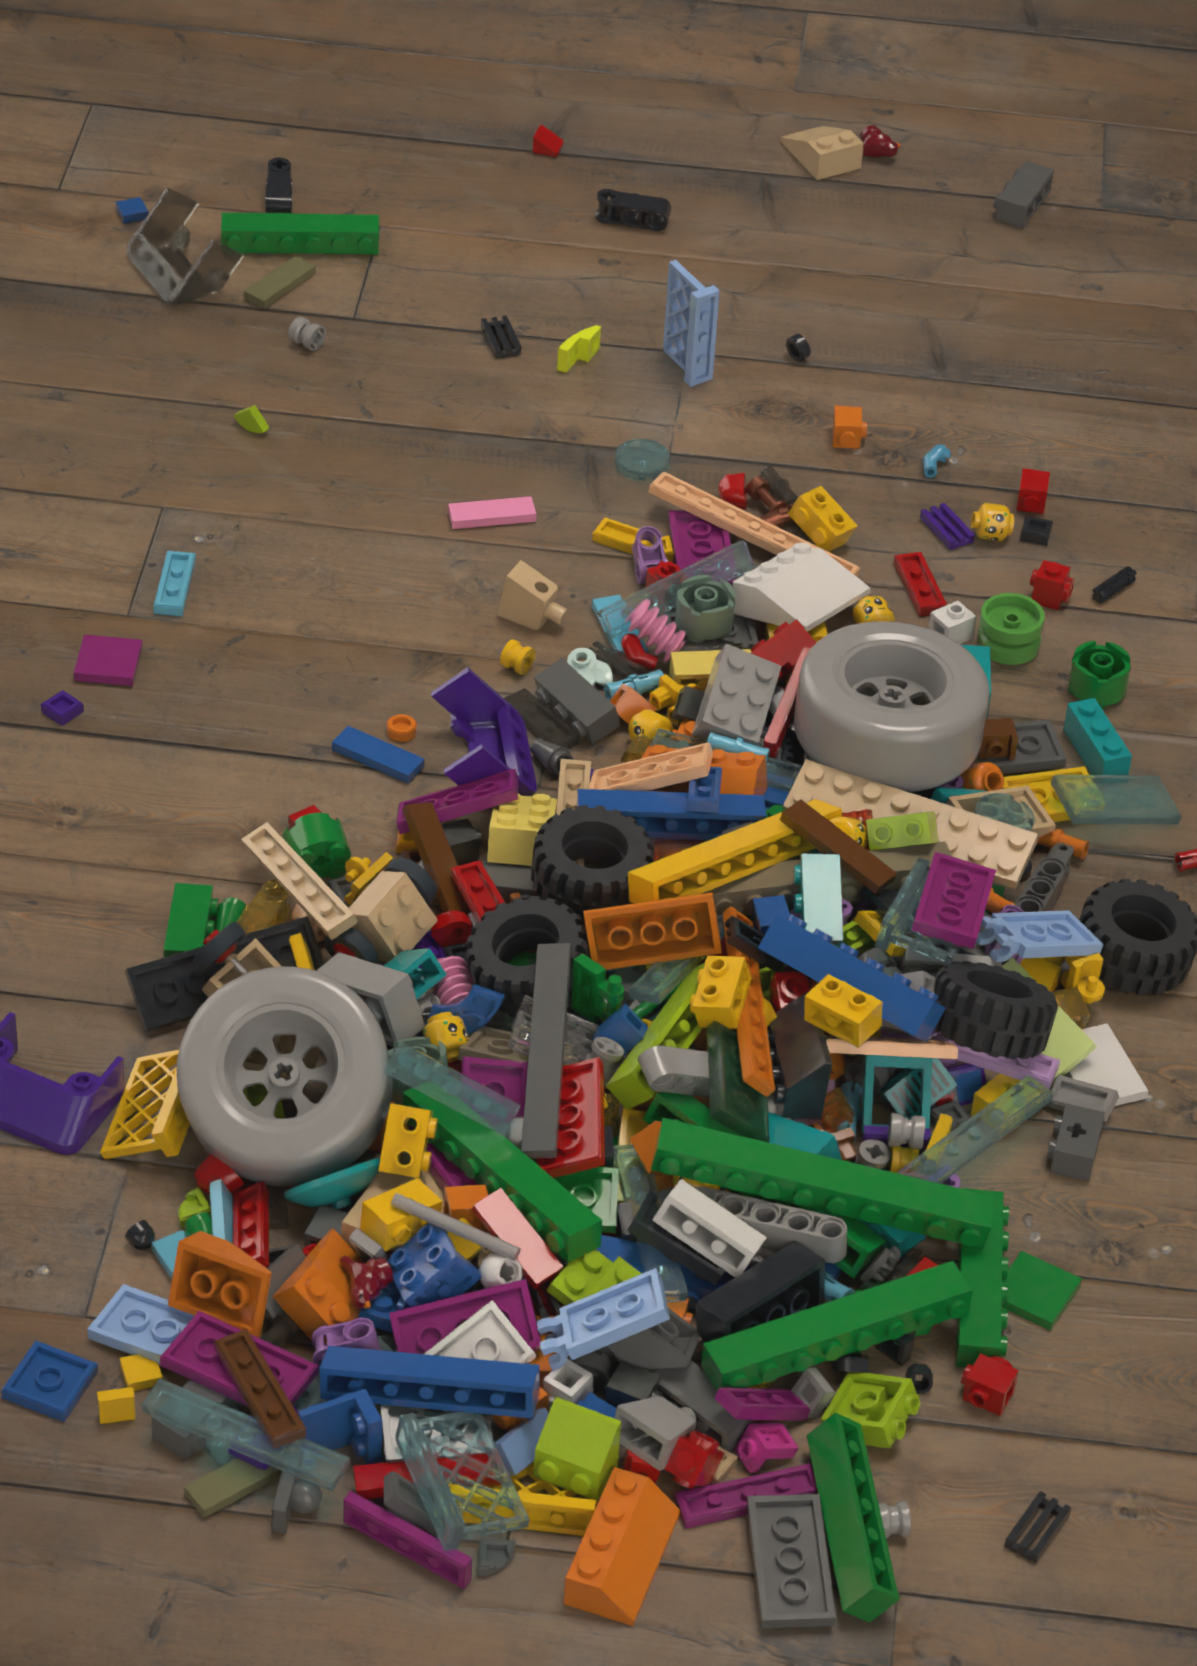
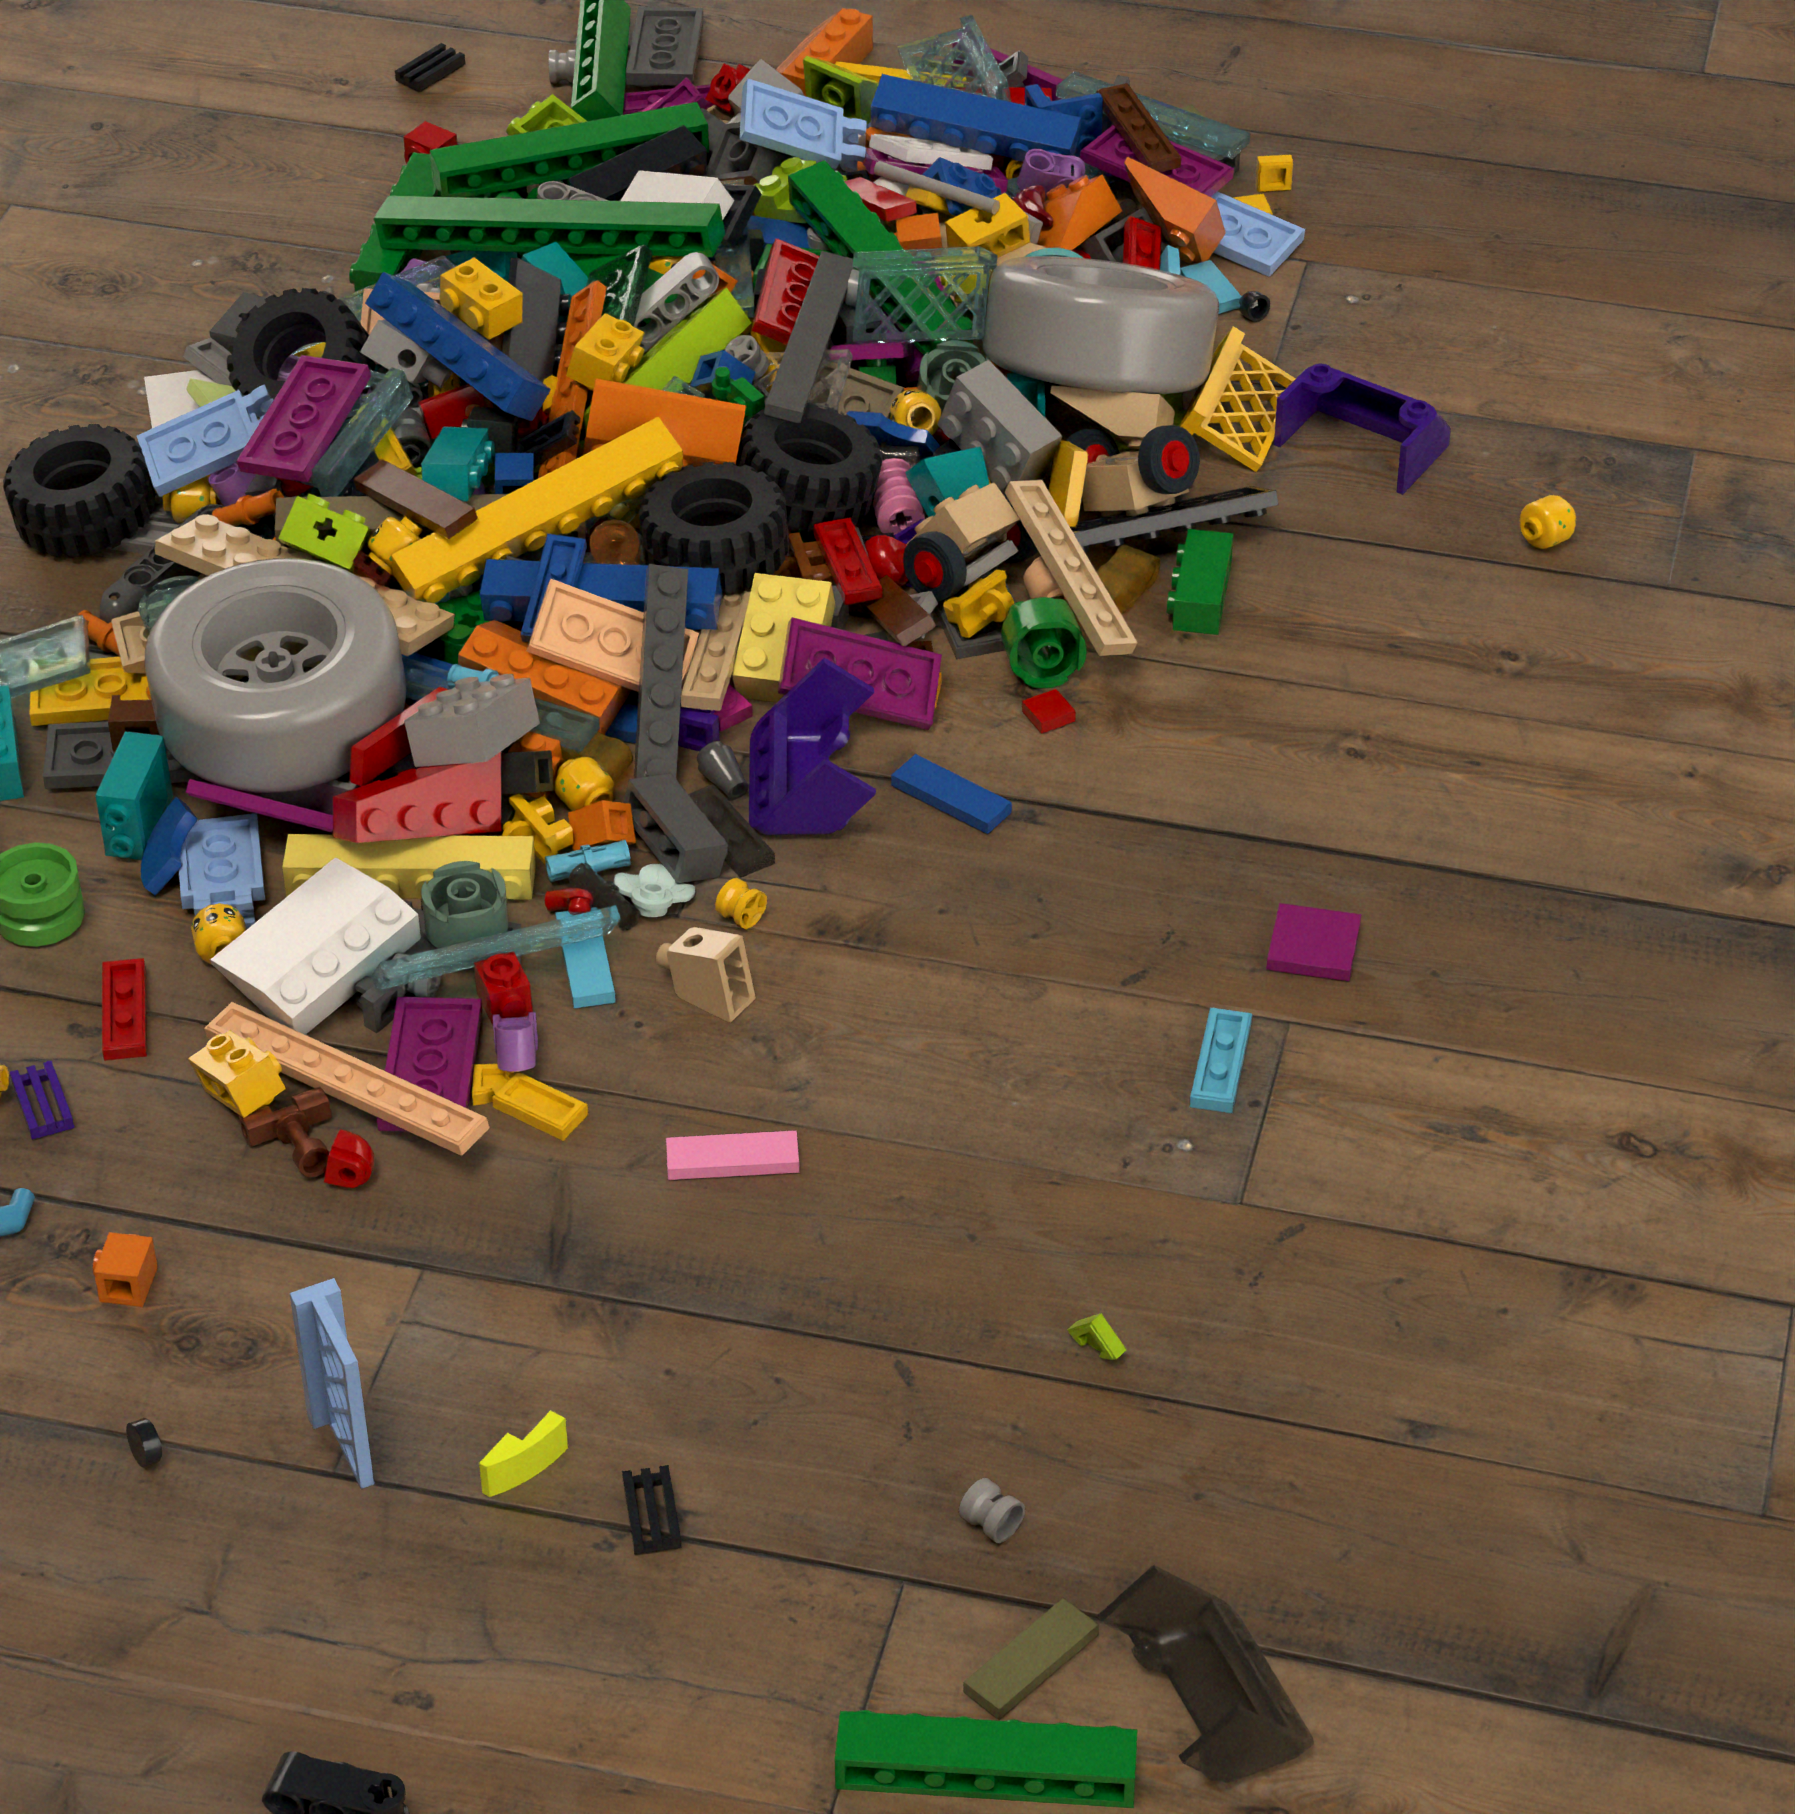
camera: 170 degrees left, 0 degrees up
blue tile [1,1340,98,1422] -> none
dark purple tile [41,690,84,726] -> none
green cone [216,897,248,932] -> none
orange tile [387,714,417,742] -> none
clear light blue tile [615,439,670,481] -> none
bright pink piece [623,599,686,663] -> none
clear smoke axle [759,465,798,505] -> none
white brick [929,601,976,644] -> none
green tile [1002,1251,1082,1331] -> none
none -> dark grey plate [634,564,688,779]

